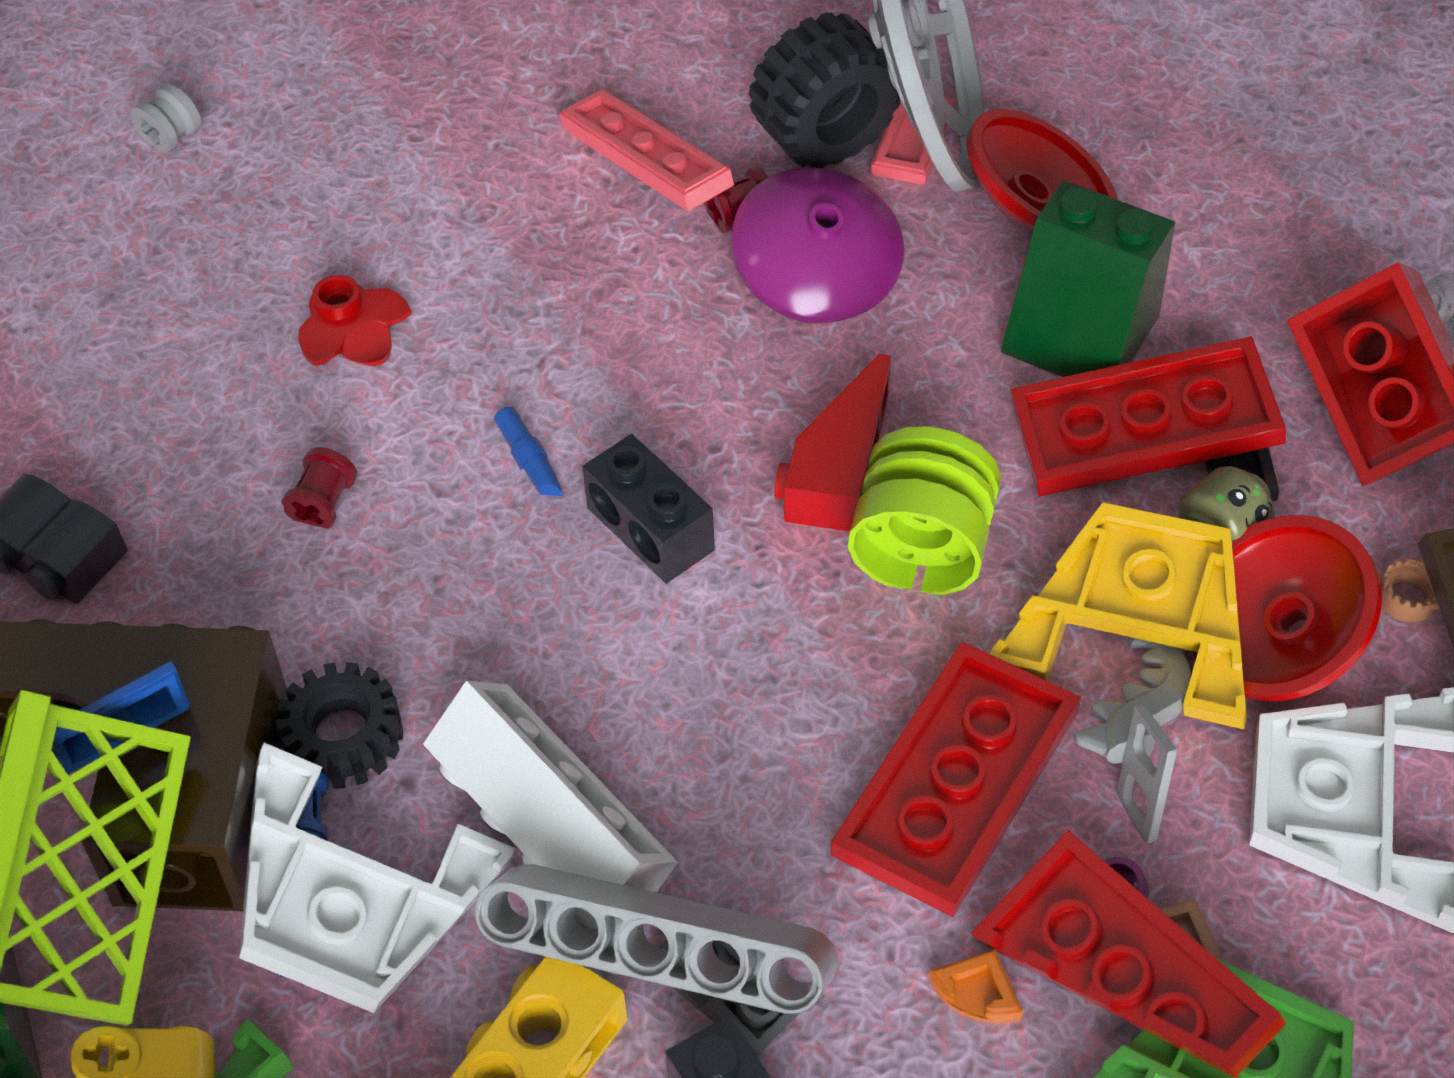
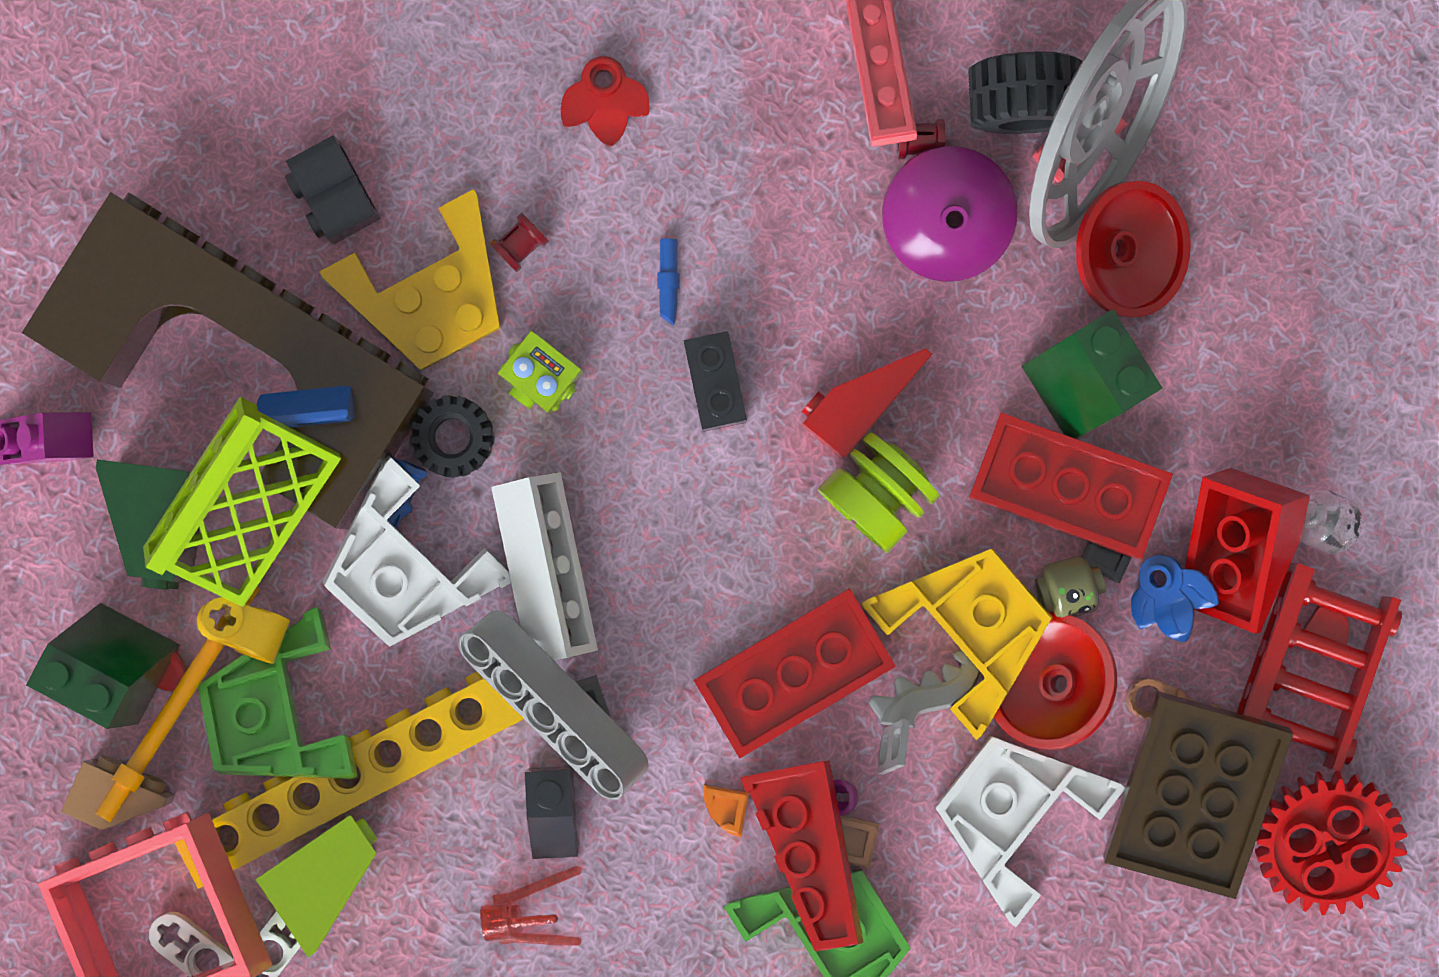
camera: 30 degrees right, 35 degrees up
none -> yellow wing [319,189,501,371]
none -> lime head [498,331,584,415]
none -> blue plate [1131,554,1220,642]

